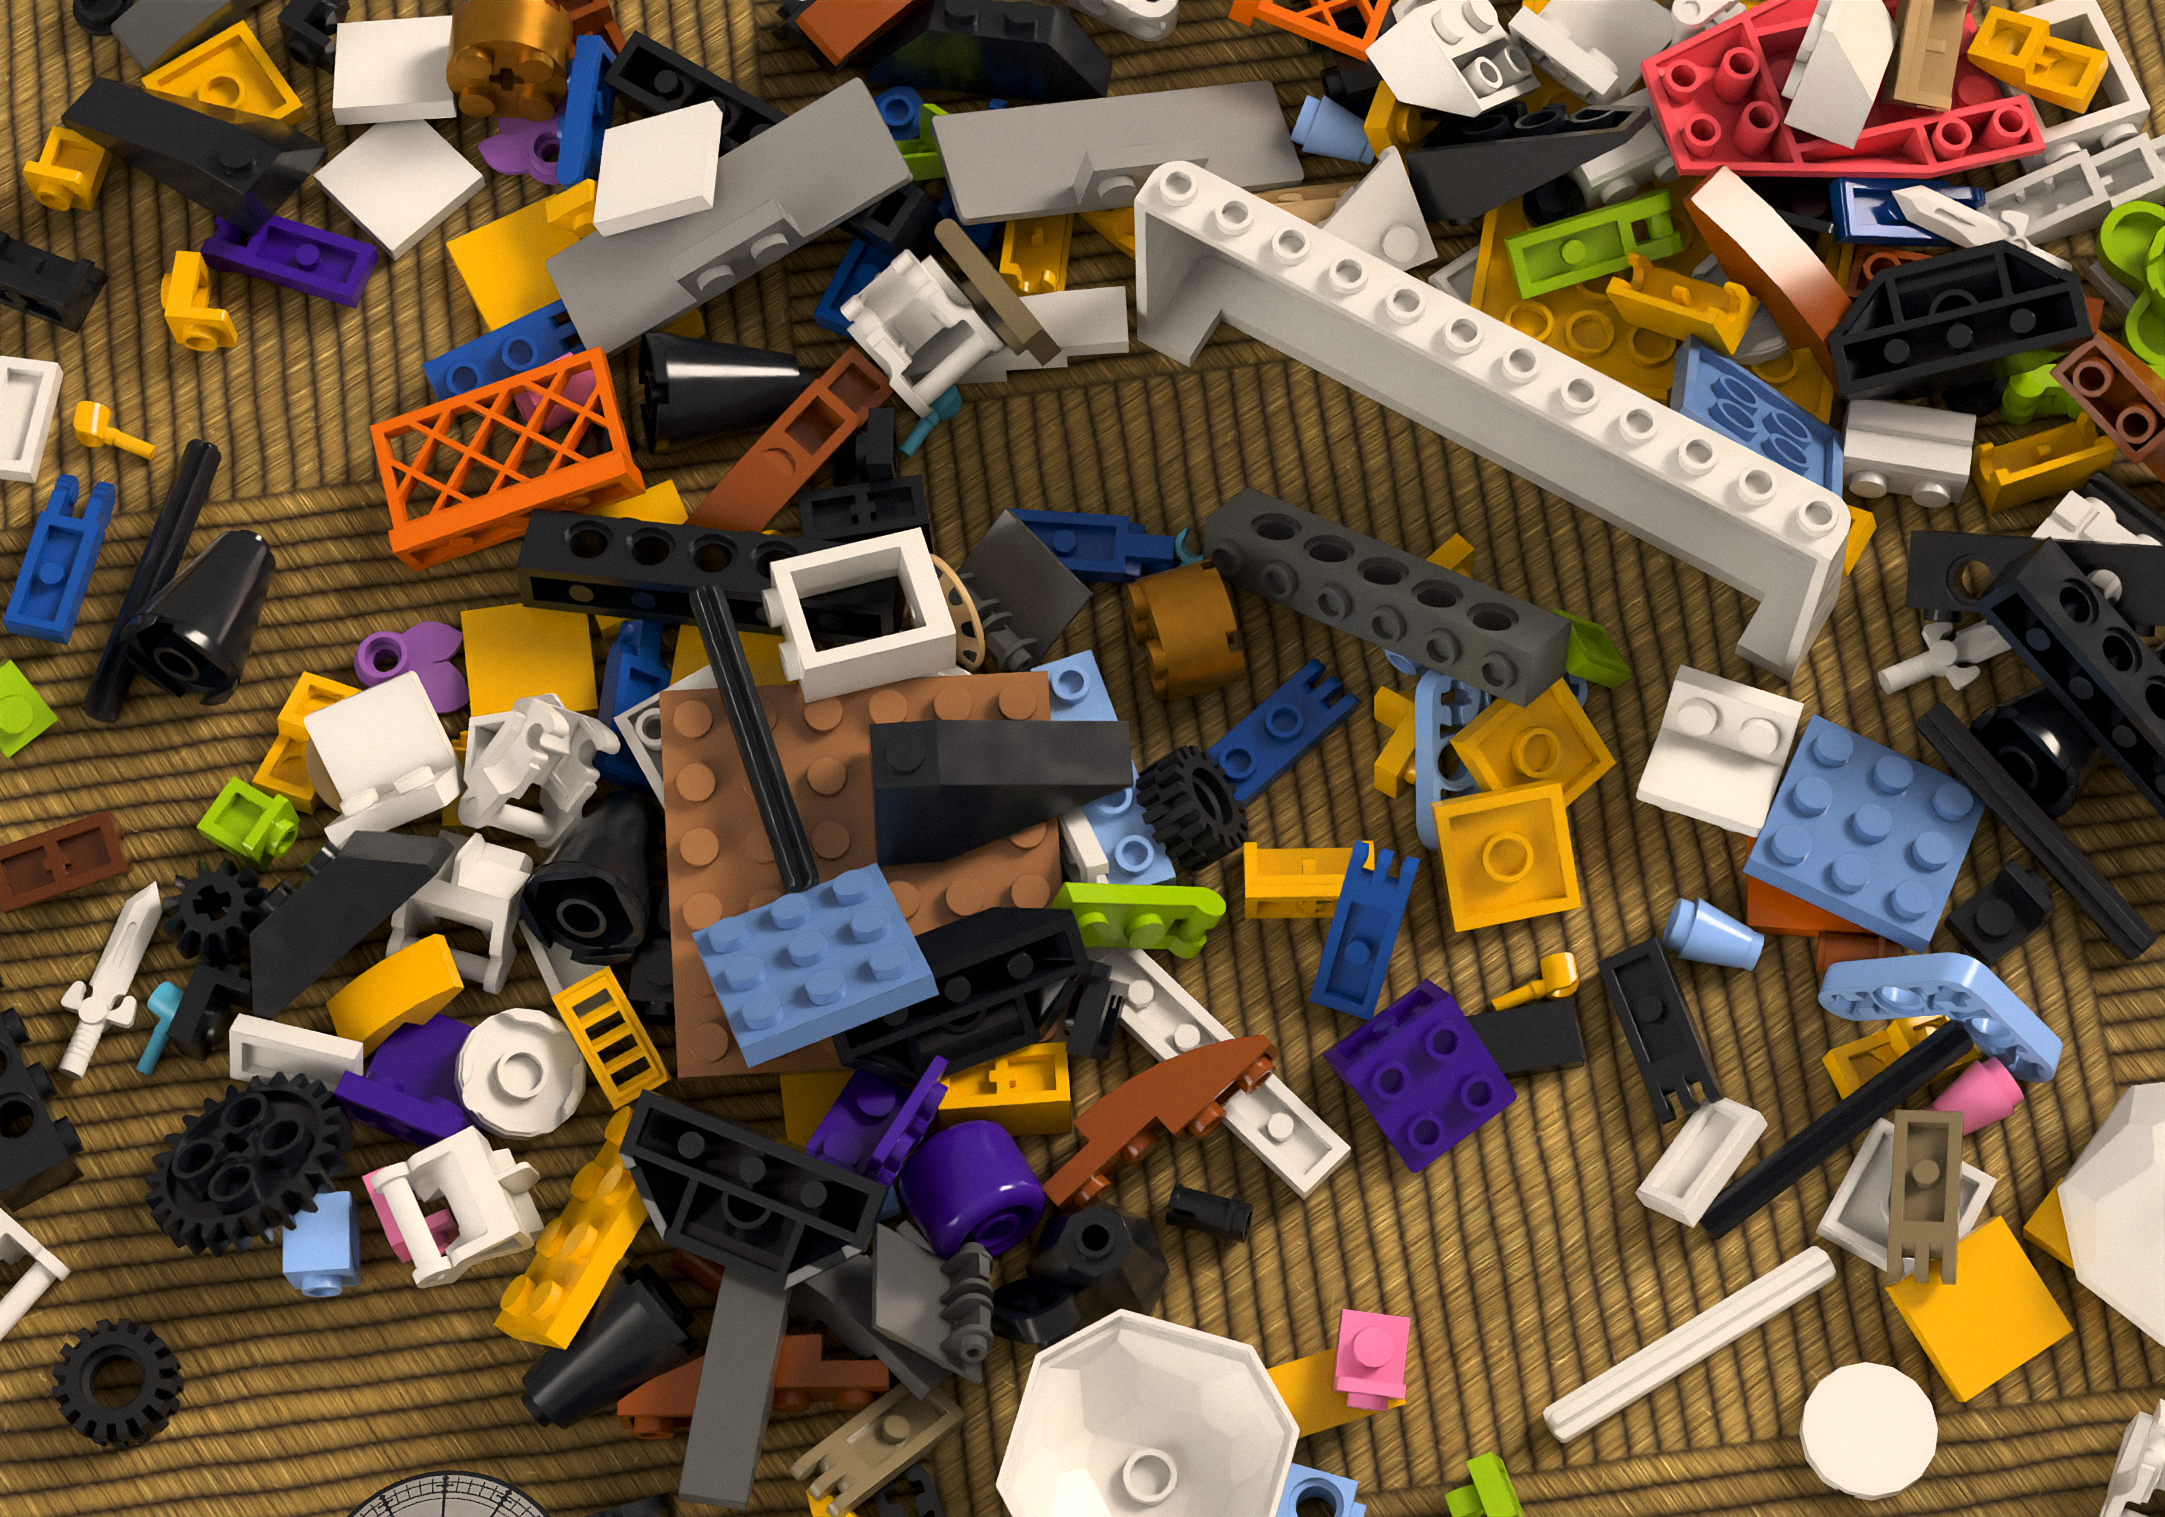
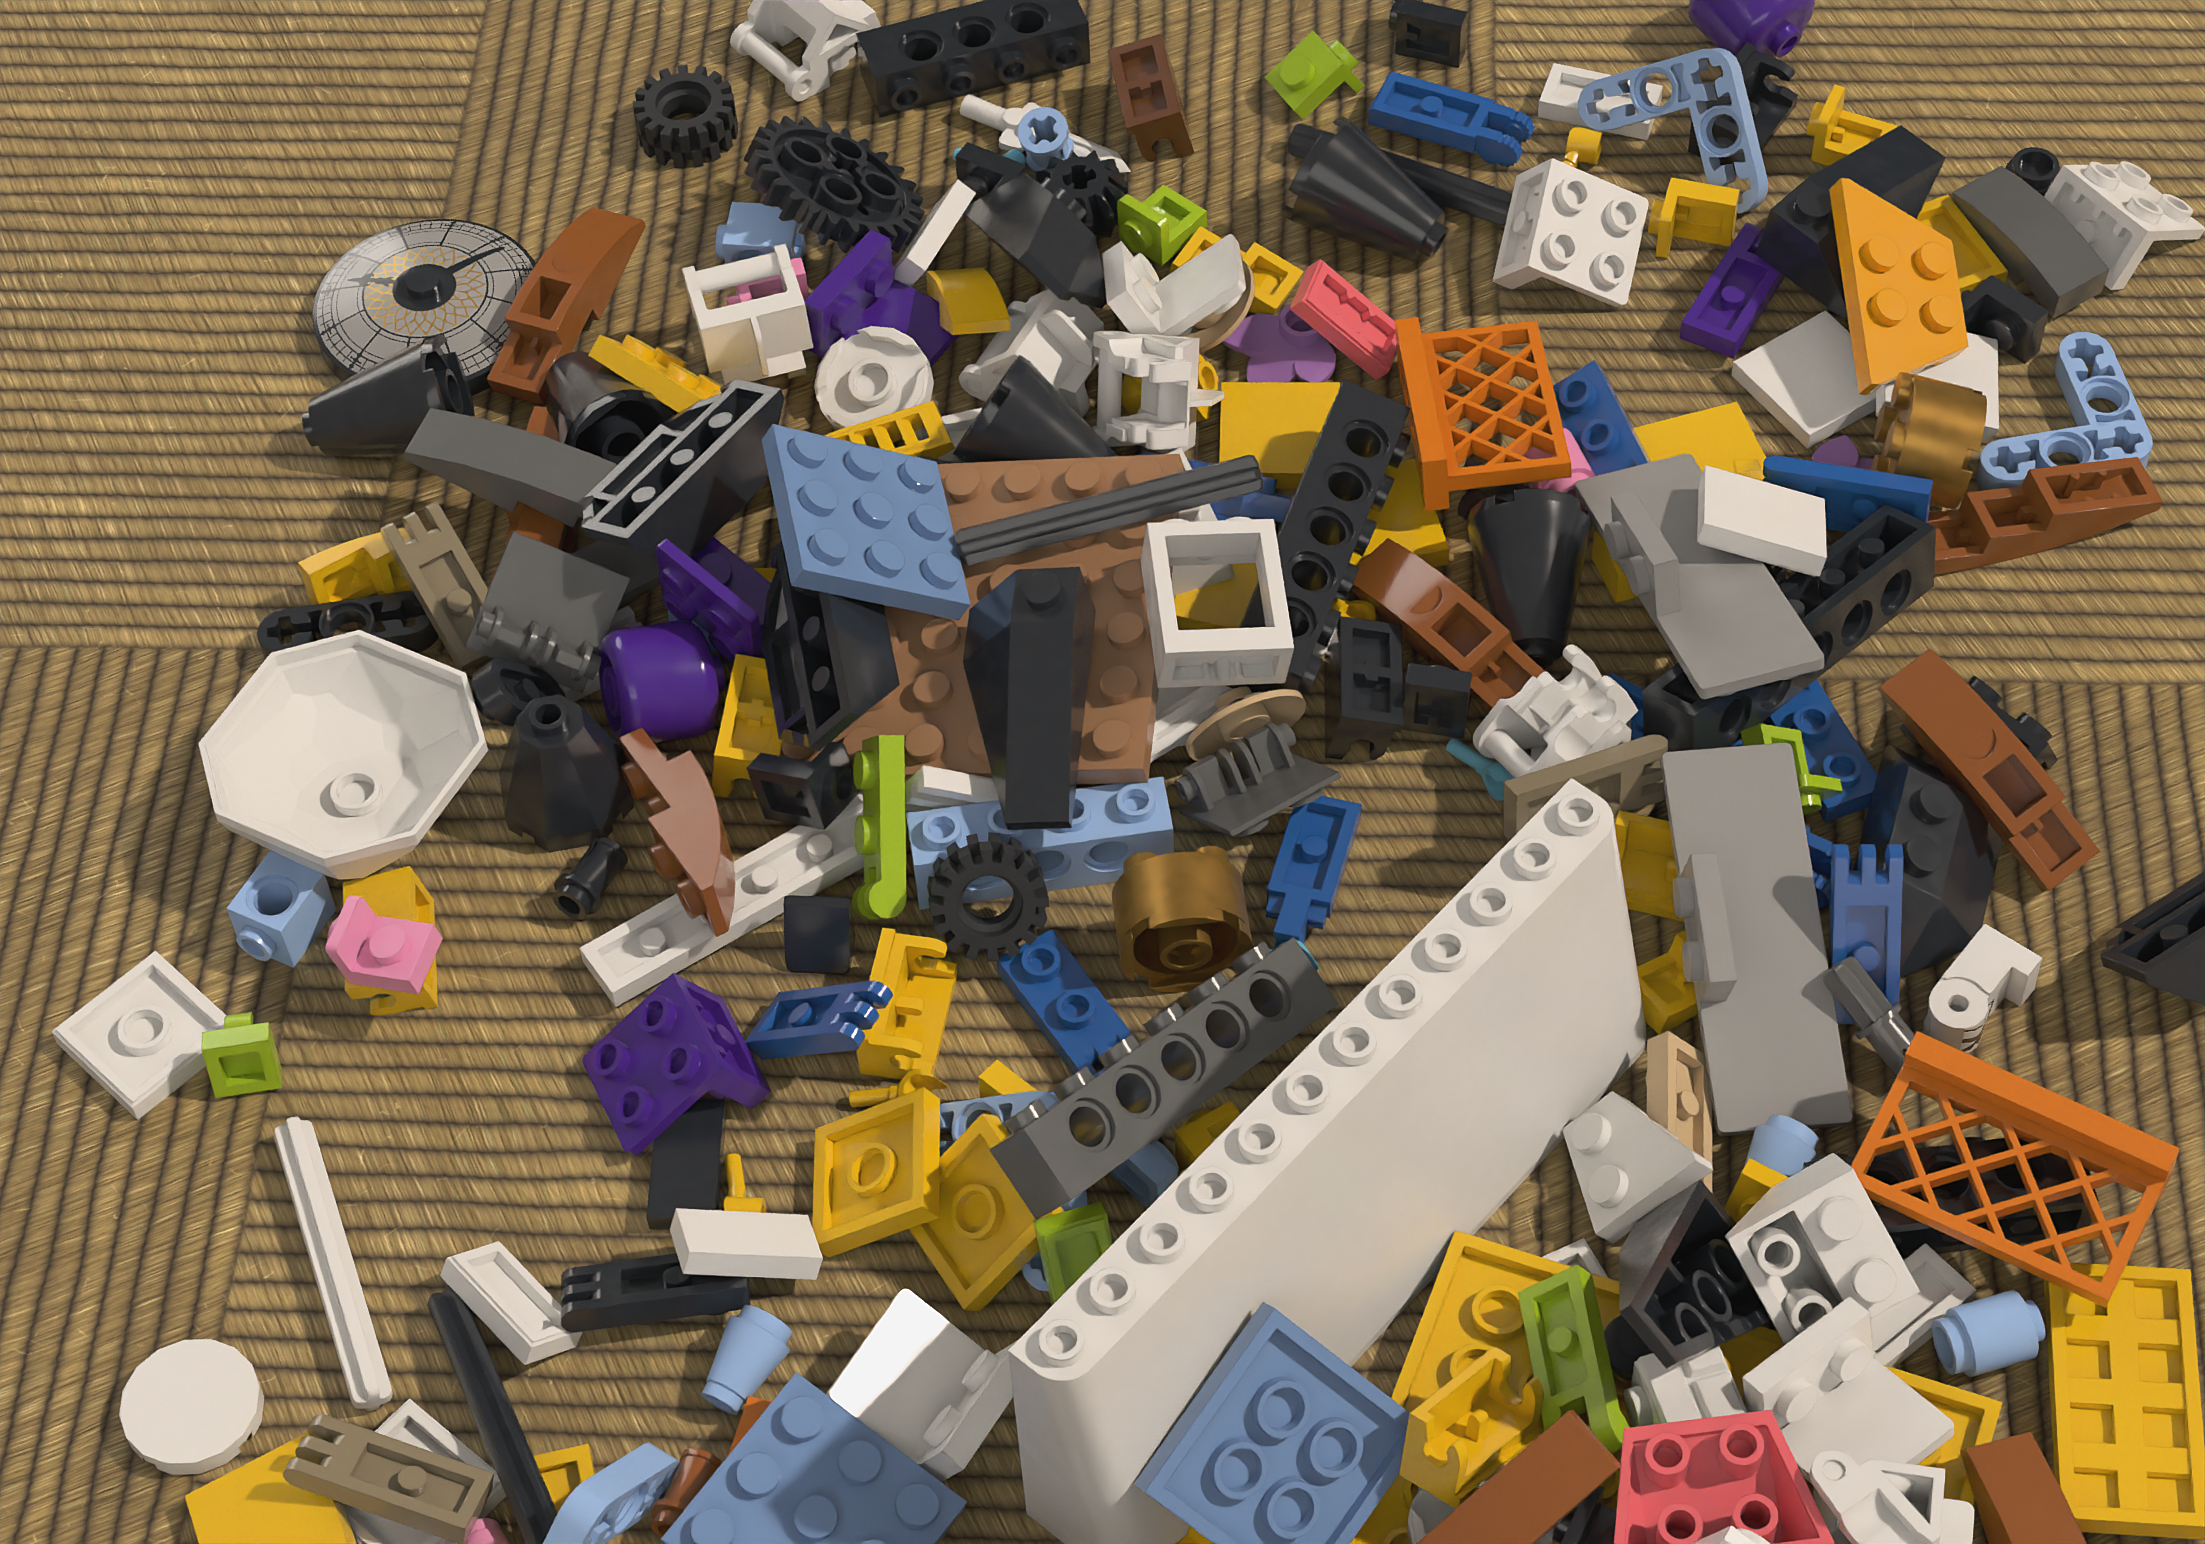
camera: 100 degrees right, 15 degrees down
none -> dark orange slope [487,207,646,405]
none -> white tile [670,1208,823,1280]
none -> black slope [783,895,855,975]
none -> yellow hand [849,1068,947,1108]
none -> light blue bush [1017,107,1074,174]
none -> coral plate [1290,259,1397,380]
none -> white bracket [1492,158,1649,307]
none -> light blue beam [1578,48,1768,213]
none -> dark grey axle [1823,956,1914,1077]
none -> light orange wing [1829,178,1969,395]
none -> blue hinge [1829,844,1903,1024]

